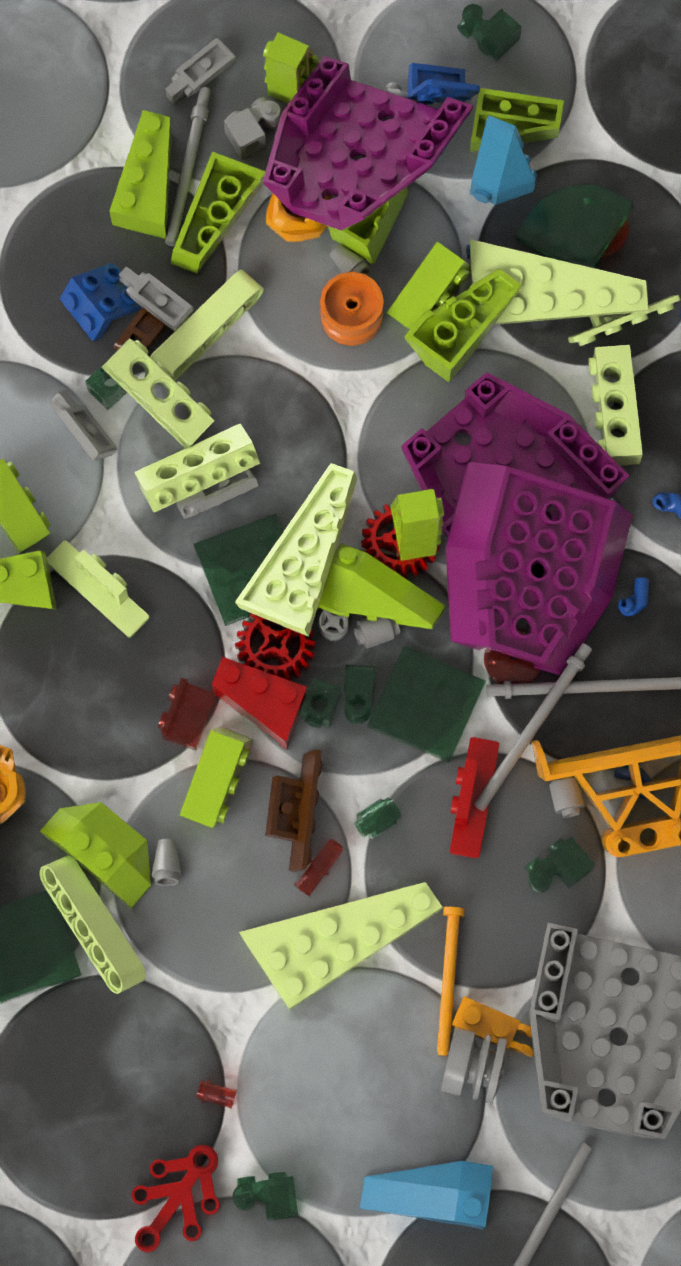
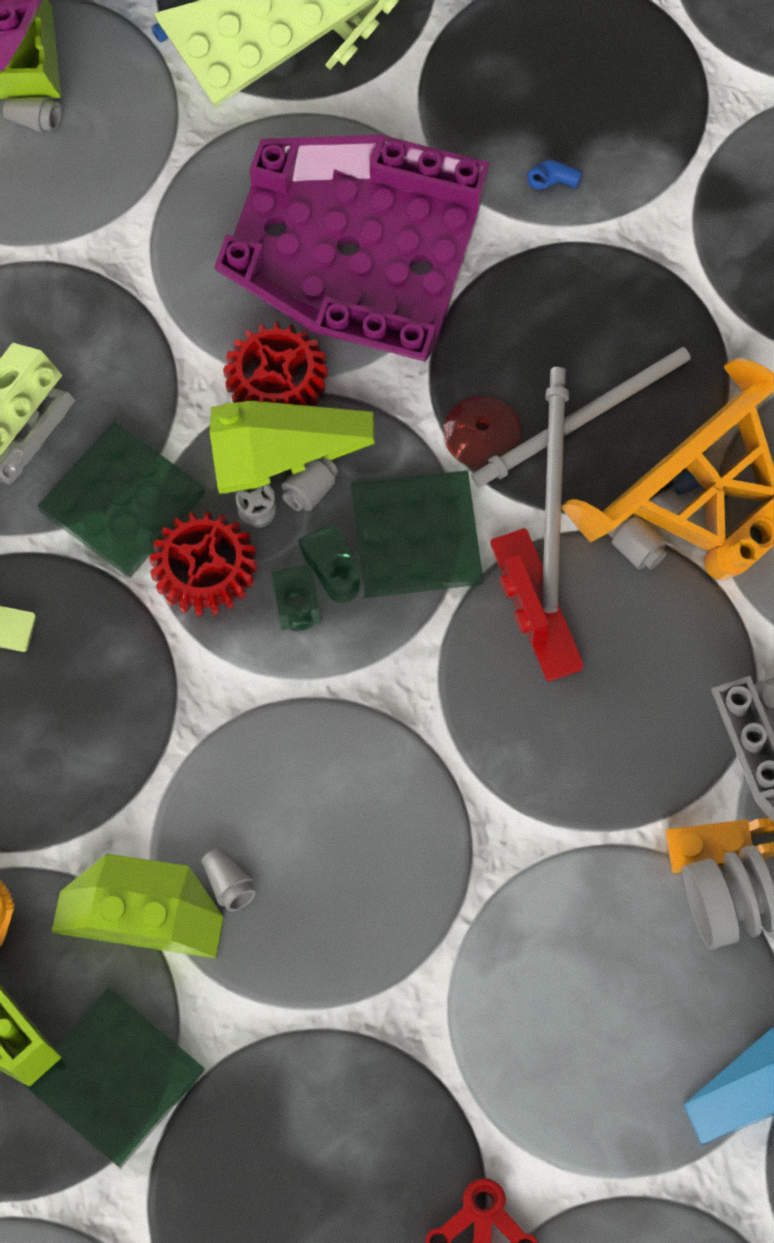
camera: 30 degrees left, 5 degrees down
yellowish green beam [40,855,146,994] -> none
clear red bracket [158,678,217,751] -> none
lime wedge [179,727,254,828] -> none
clear red pin [196,1079,237,1109] -> none
red wedge [212,657,308,750] -> none
clear green brick [232,1172,299,1221] -> none
yellowish green wing [235,463,358,636] -> none
yellowish green wing [239,882,443,1010] -> none
reddish brown bracket [265,750,323,872] -> none
clear red axle [294,839,344,897] -> none
orange wheel [320,272,384,346] -> none
clear green brick [354,797,401,839] -> none
lime wedge [387,242,471,329] -> none
lime wedge [390,489,444,561] -> none
lime wedge [404,269,522,382] -> none
light orange bar [437,907,465,1056] -> none
magenta wedge [446,462,633,676] -> none
clear green brick [524,836,595,893] -> none
yellowish green brick [589,345,643,466] -> none
blue arm [618,578,650,617] -> none

